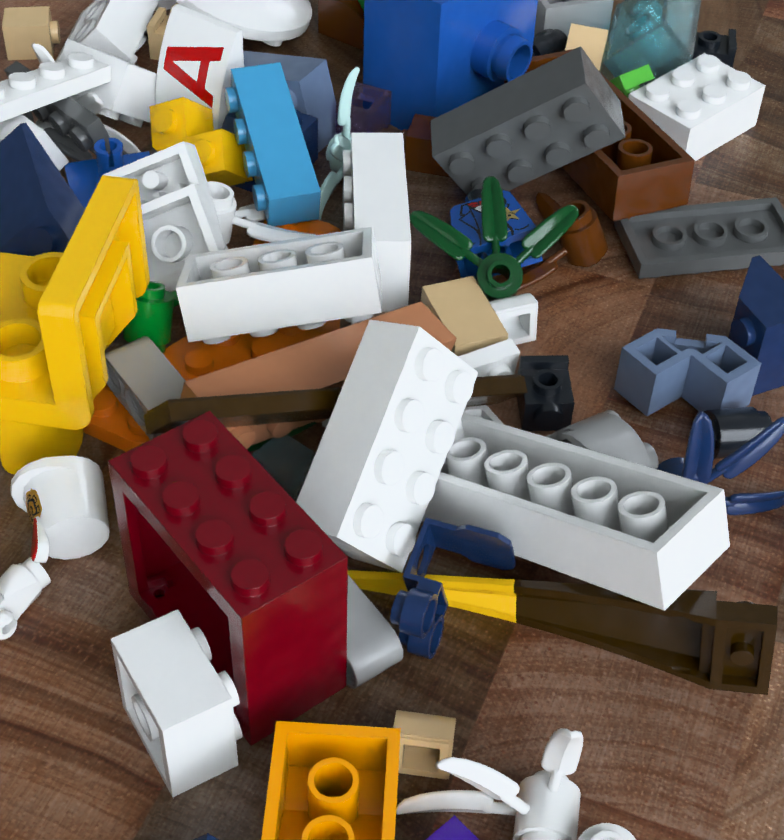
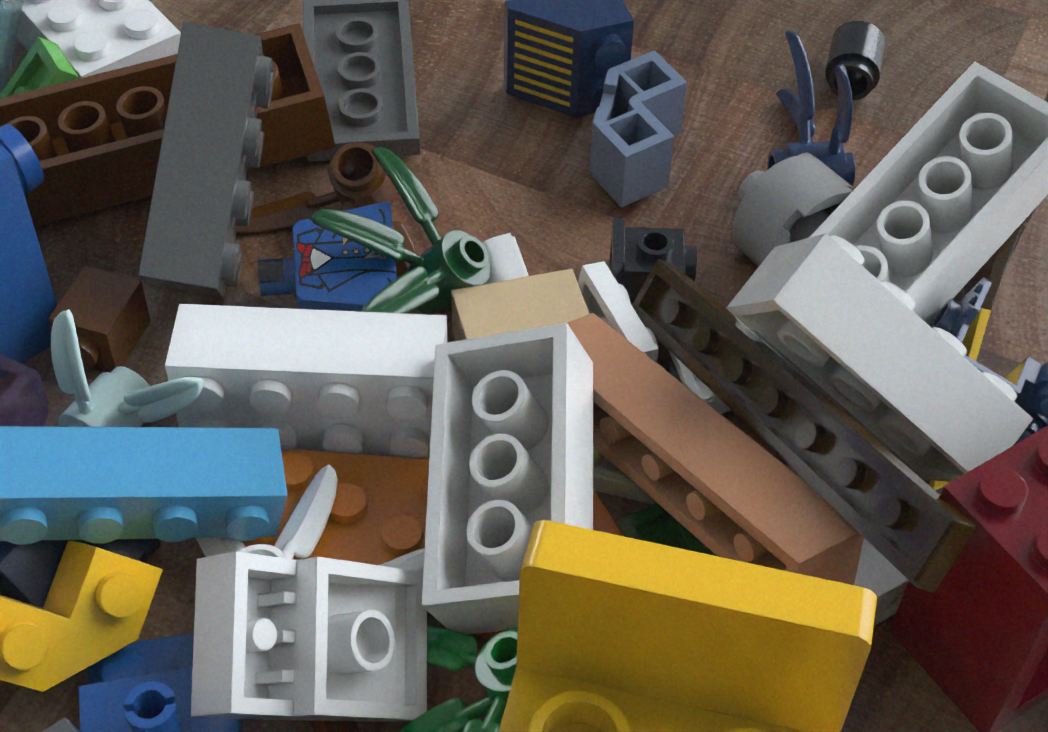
camera: 85 degrees left, 5 degrees up
black brick [704,407,772,459] -> none

